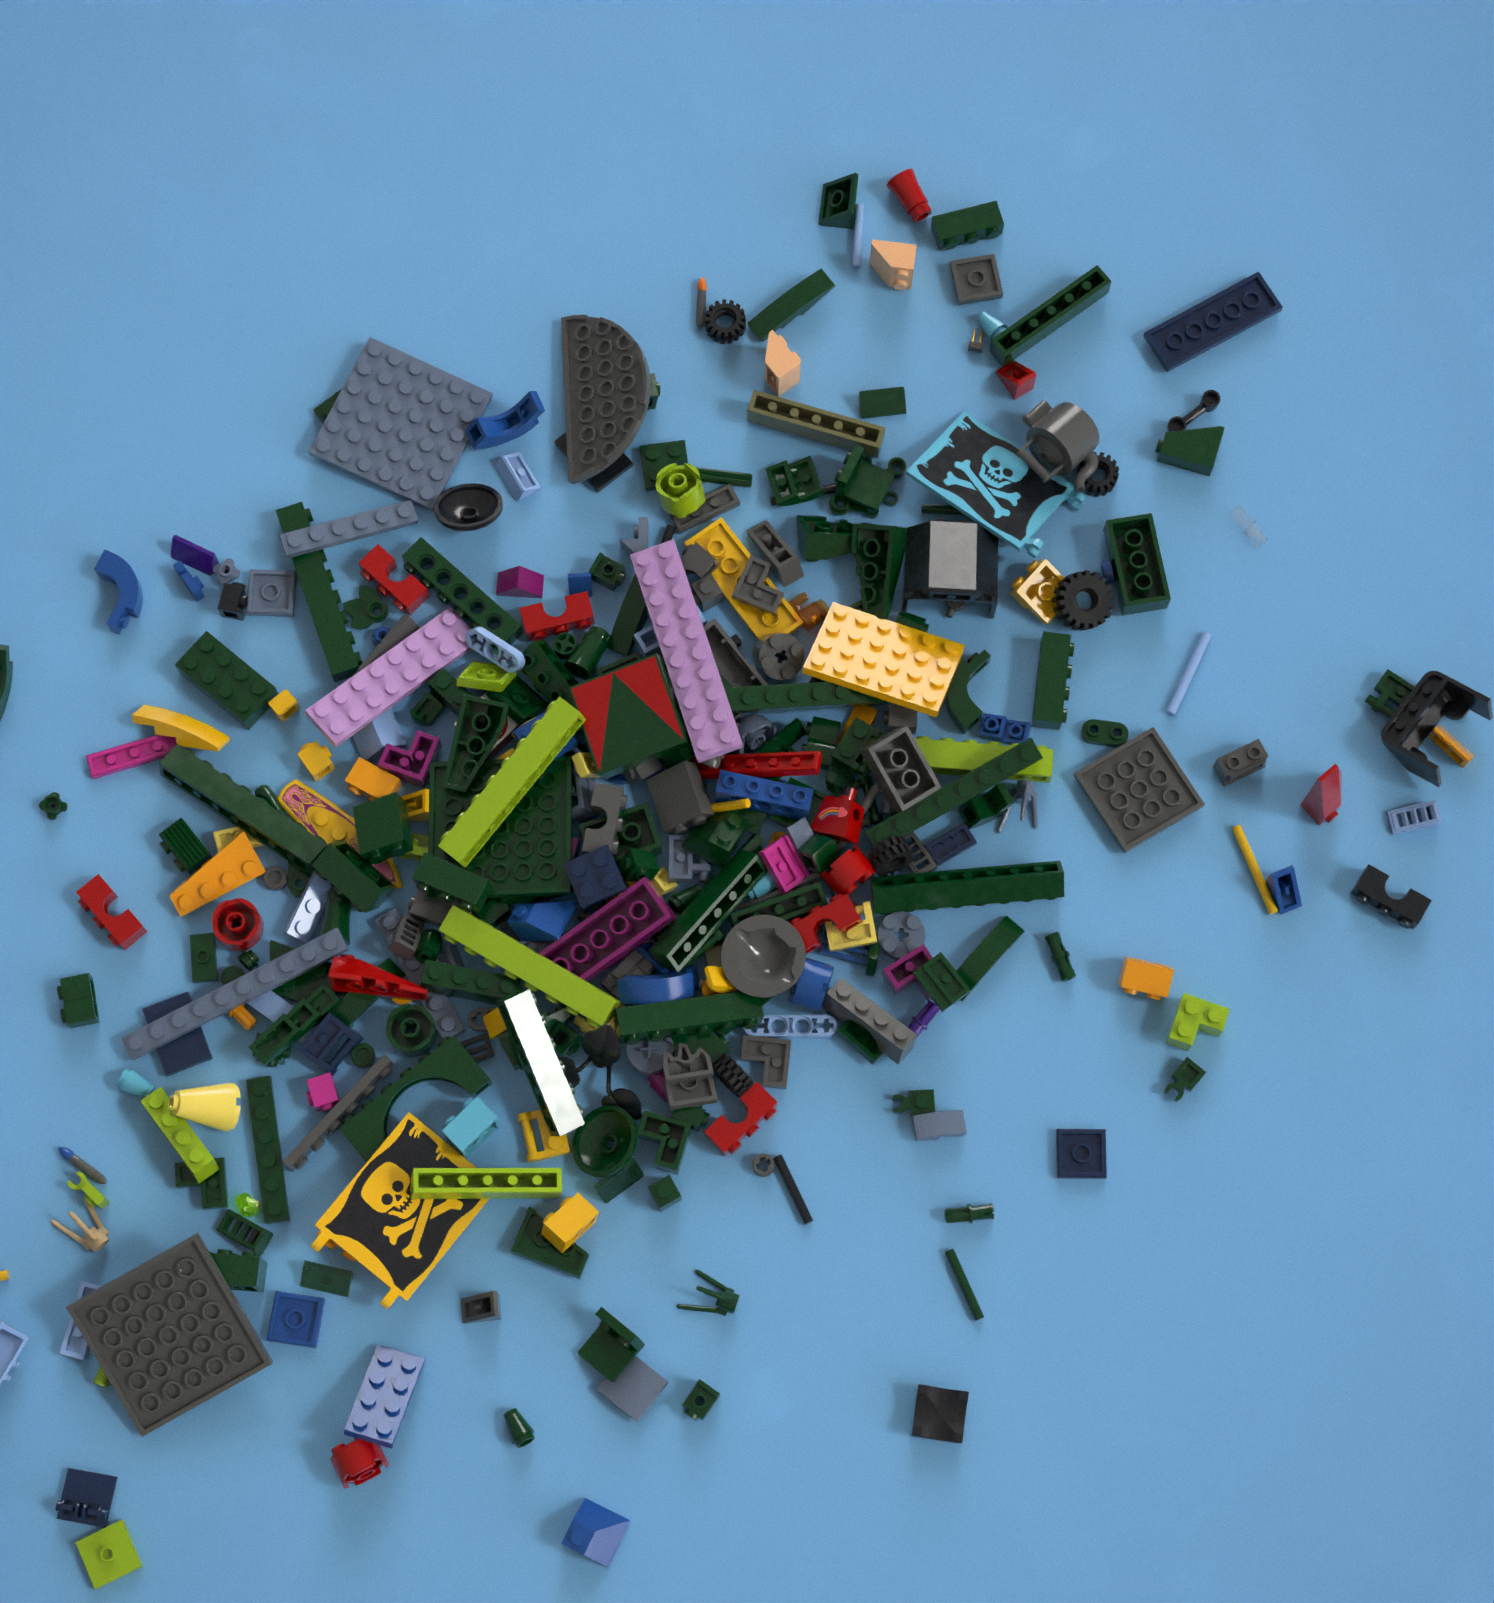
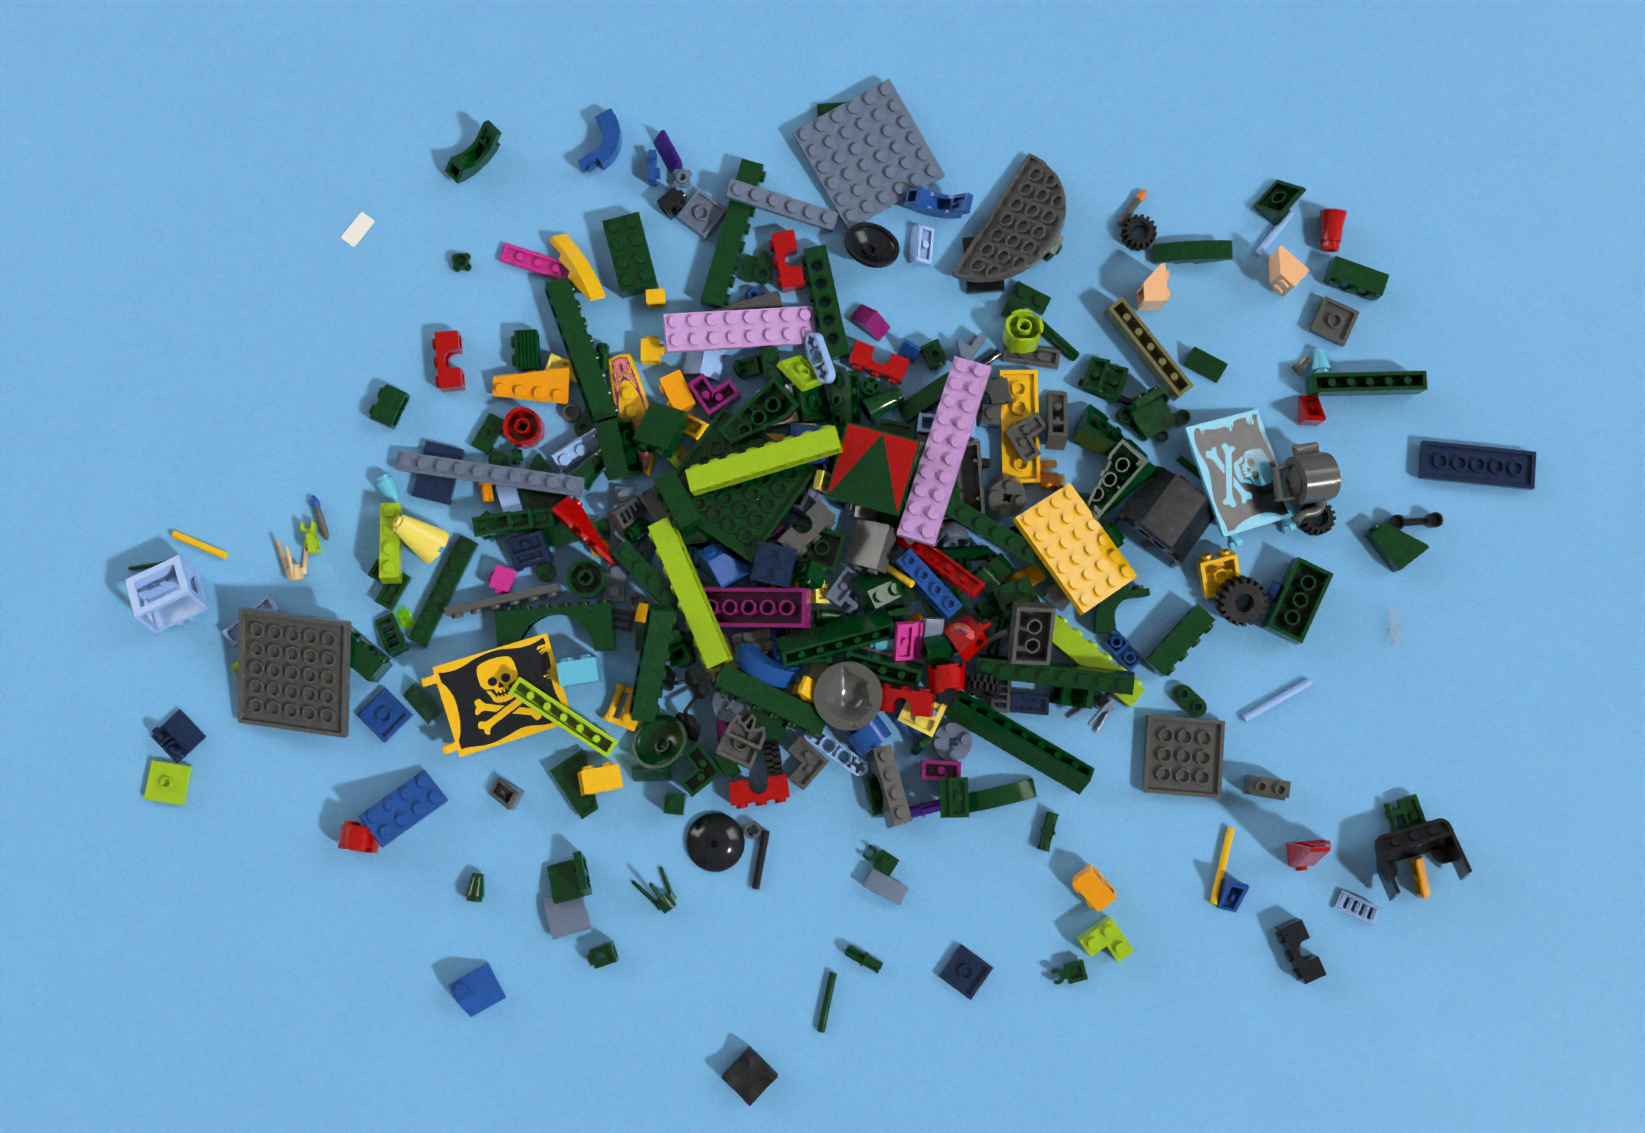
camera: 30 degrees right, 10 degrees up
none -> black dish [686,813,745,872]

